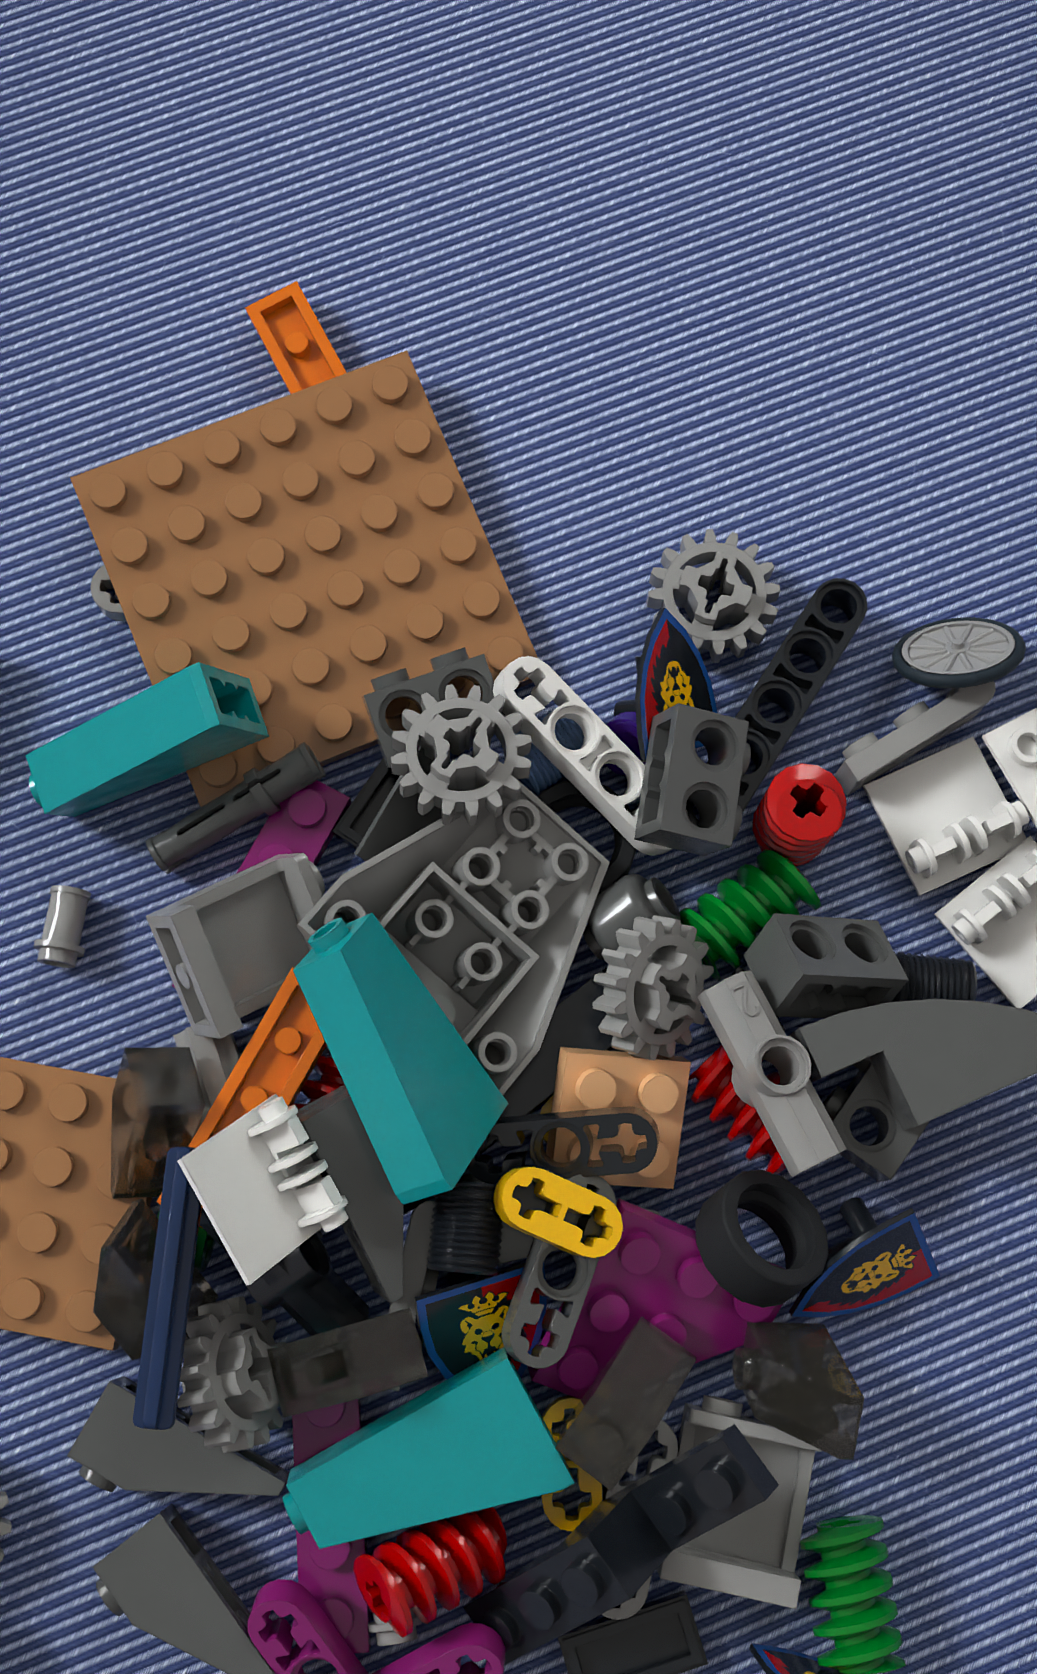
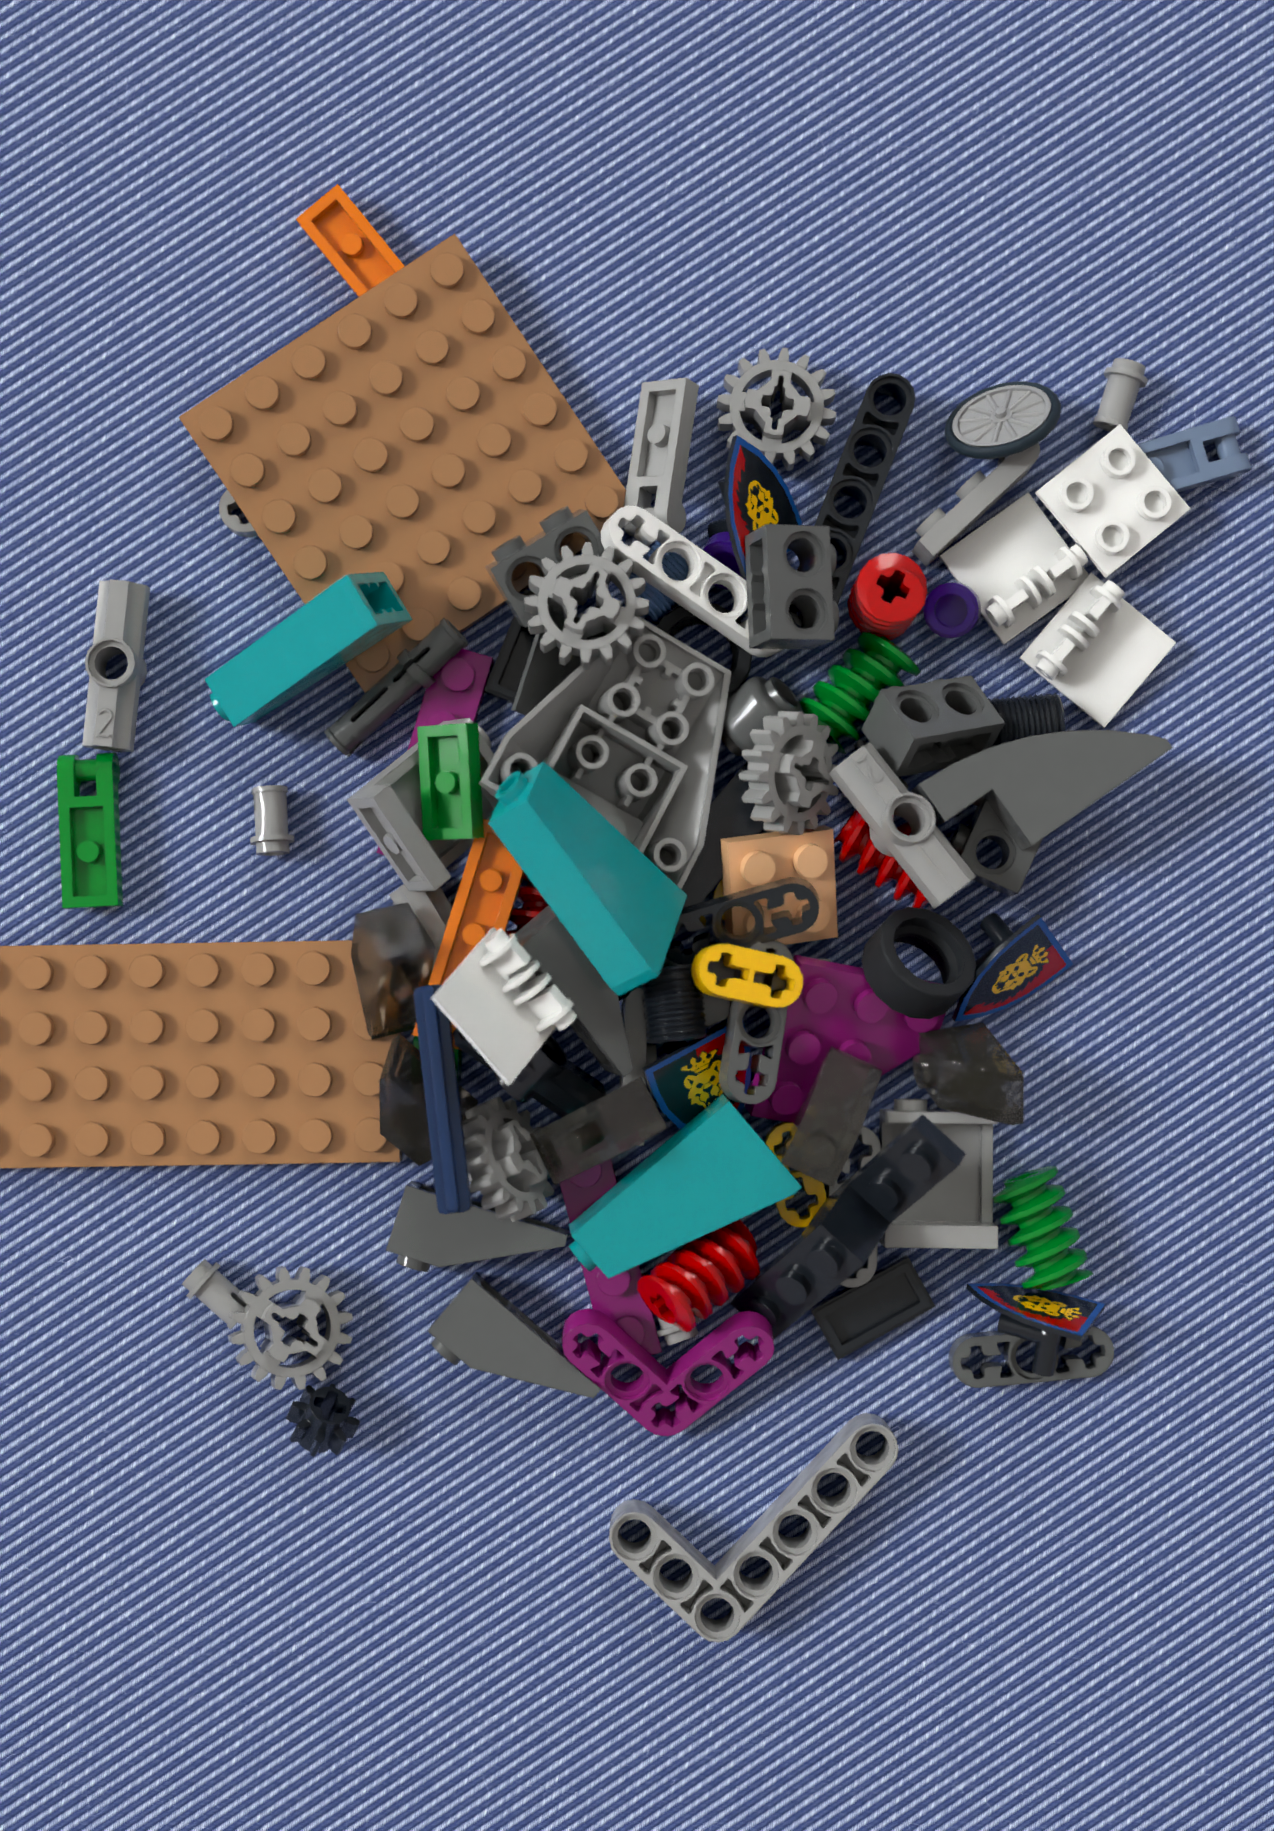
camera: 10 degrees left, 10 degrees up
none -> green plate [417,723,484,841]
none -> light grey plate [624,378,699,536]
none -> dark purple tile [924,582,981,638]

